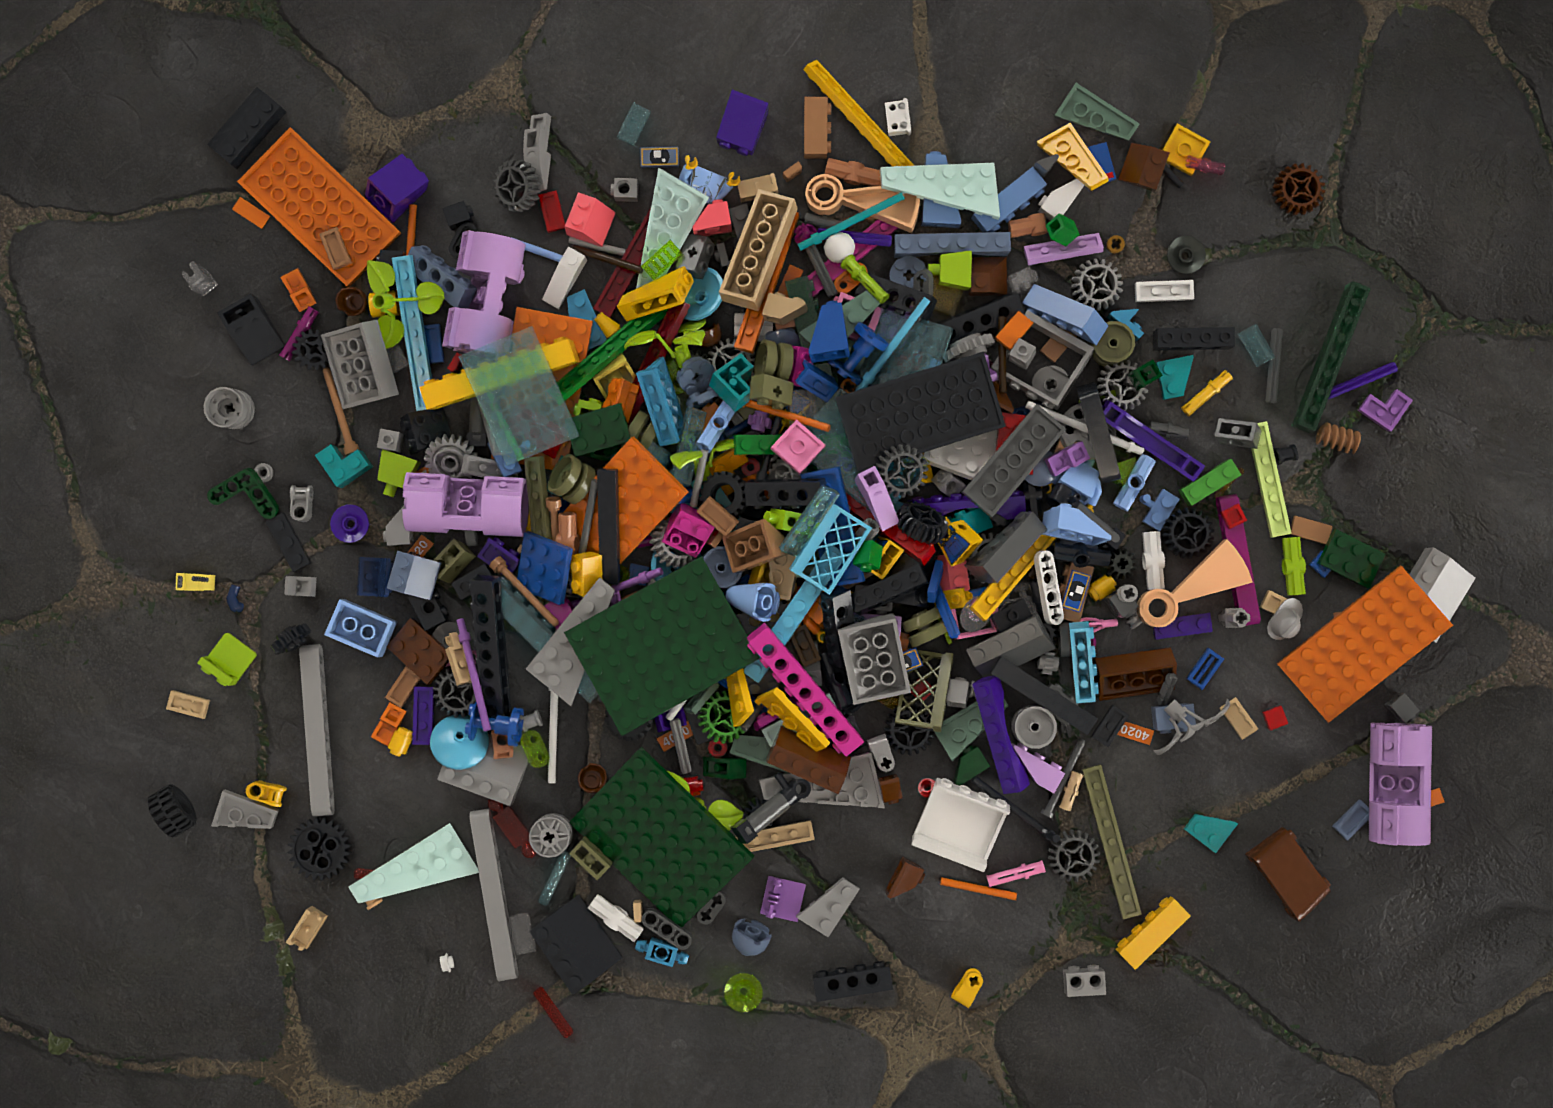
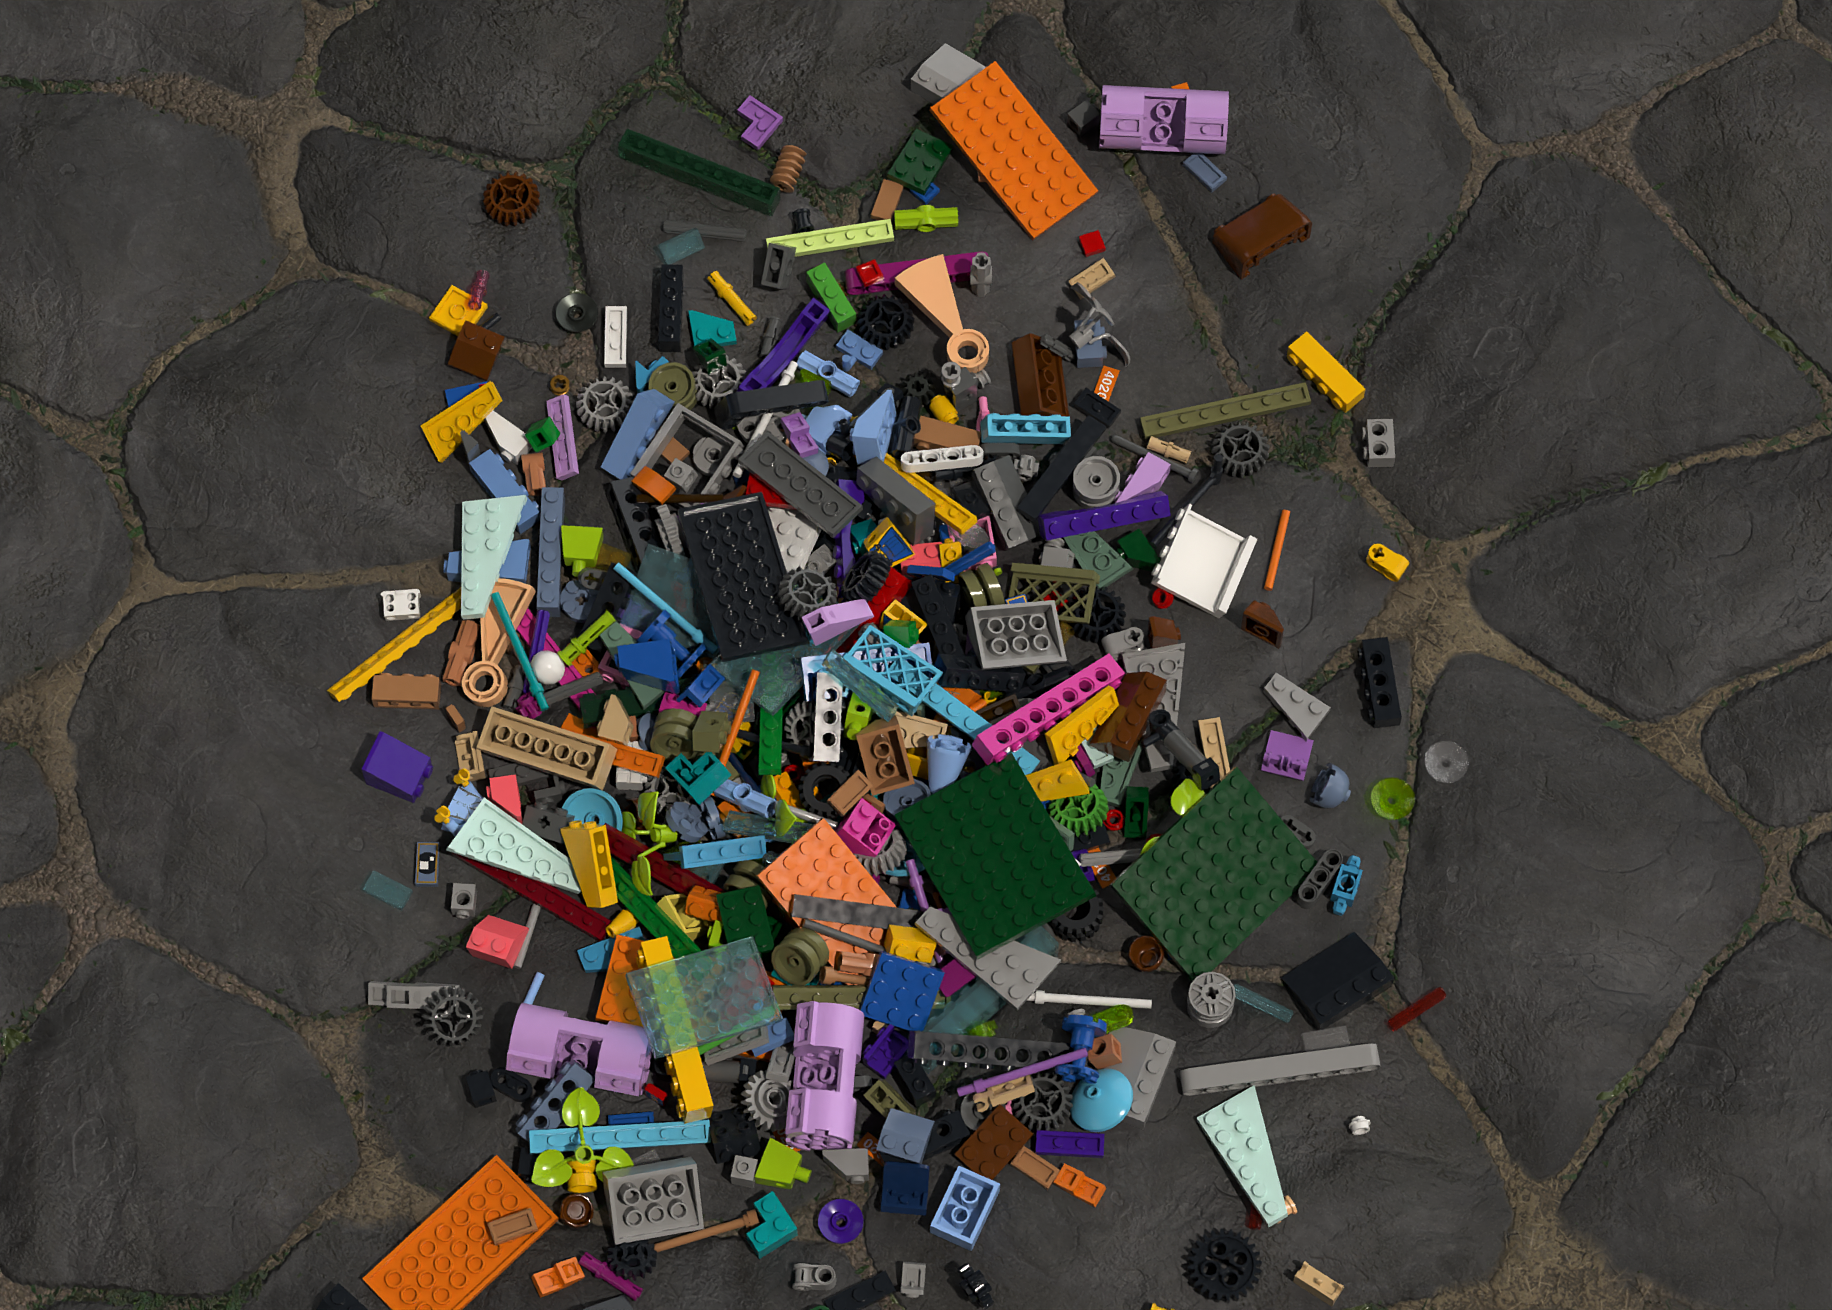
camera: 85 degrees left, 20 degrees down
light grey beam [299,644,334,816] -> none
dark purple slope [365,154,429,223] -> none
yellow brick [388,726,413,757] -> none
orange bar [406,204,417,256] -> none
clear red plate [488,799,536,858] -> none
medium nougat piece [489,556,559,626] -> none
red tile [538,190,565,233] -> none
white slope [542,246,587,309] -> none
olive brick [569,836,613,880] -> none
dark brown bar [572,244,644,274] -> none
white piece [588,894,644,942] -> none
tan tile [633,900,643,923] -> none
clear neon green slope [641,239,683,280] -> none
medium lavender gear [747,411,772,433] -> none
bright pink tile [770,419,826,475] -> none
reddish brown slope [969,257,1007,296] -> none
bright pink pin [986,860,1046,887] -> none
clear brick [1007,266,1039,294] -> none
sand green wing [1054,83,1140,141] -> none
tile [1062,570,1091,613] -> none
white piece [1142,531,1165,590] -> none
dark purple plate [1153,613,1213,640] -> none
teal wing [1184,814,1238,853] -> none
blue tile [1186,648,1224,690] -> none
tan plate [1259,590,1287,614] -> none
light grey piece [1267,598,1303,640] -> none
dark purple axle [1324,362,1398,399] -> none
none -> clear neon green plate [967,1020,998,1037]
none -> clear dish [1424,741,1469,783]

